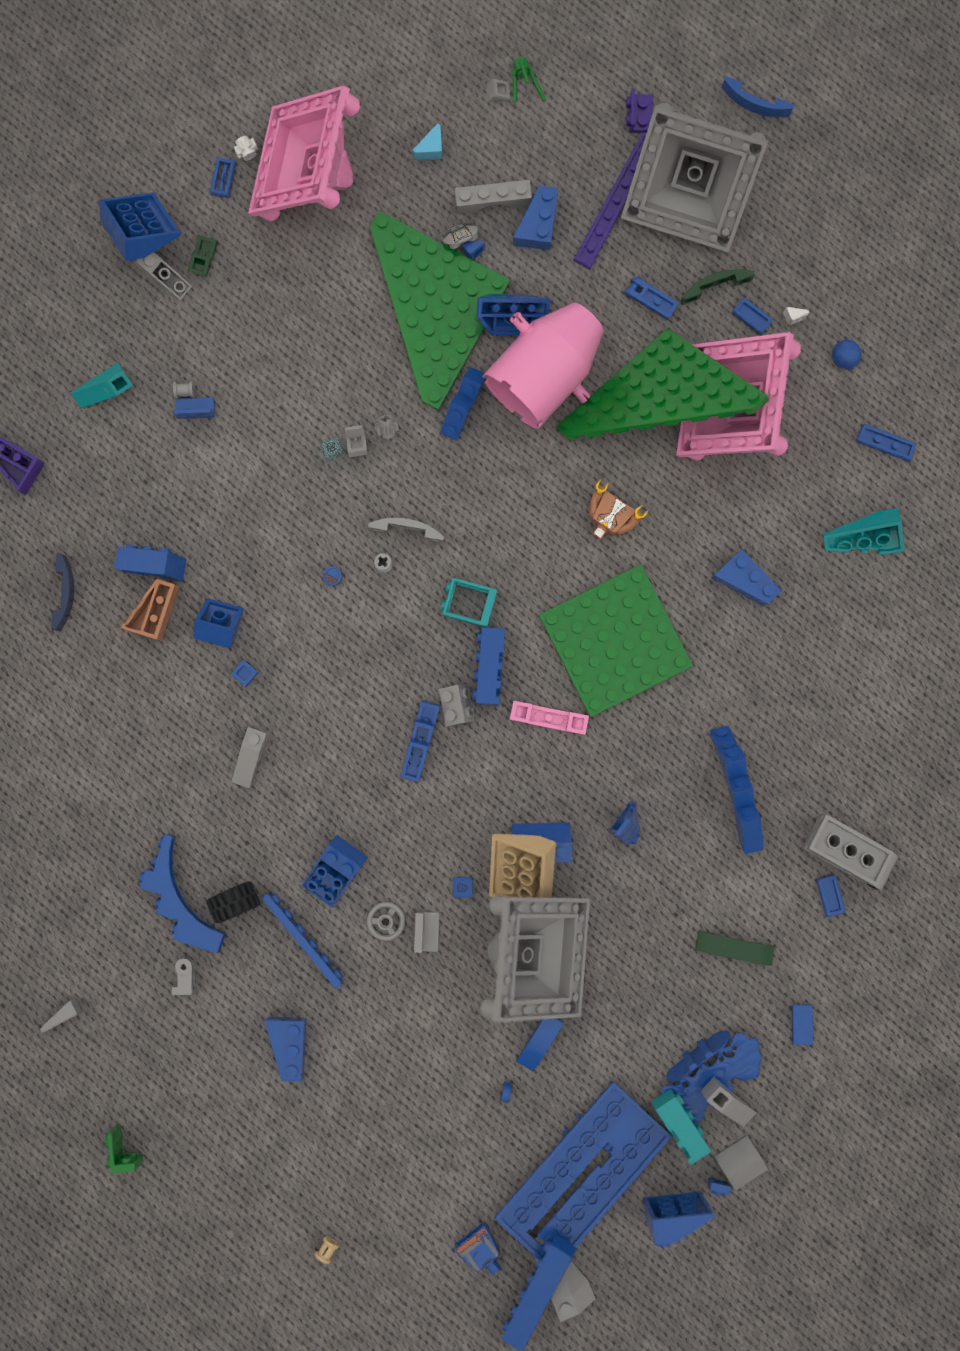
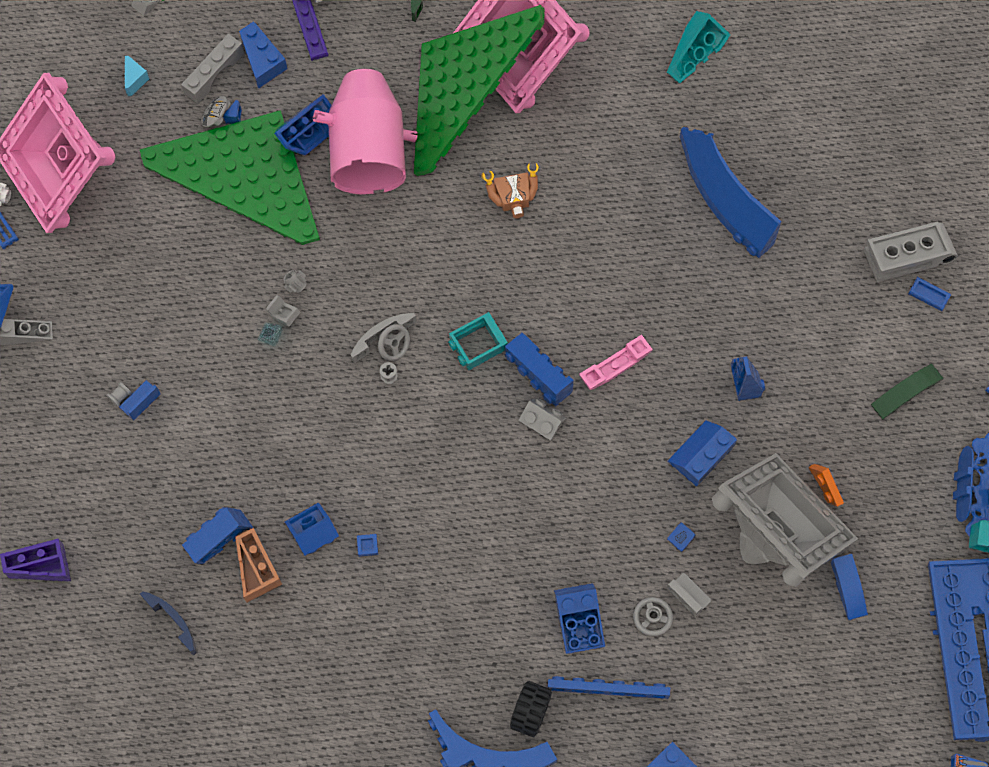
camera: 45 degrees left, 15 degrees down
teal slope [70,363,133,408] -> none
dark green slope [188,235,218,277] -> none
light grey slope [232,727,269,788] -> none
blue tile [323,566,342,586] -> none
blue slope [401,700,440,782] -> none
blue arch [440,367,486,441] -> none
tan slope [489,834,556,897] -> none
blue tile [500,1082,512,1103] -> none
green plate [539,564,693,717] -> none
blue plate [624,277,679,320] -> none
blue arch [710,726,764,854] -> none
blue wedge [711,550,782,606] -> none
none -> light grey piece [378,324,410,361]
none -> blue slope [680,127,781,258]
none -> orange wing [808,464,844,507]

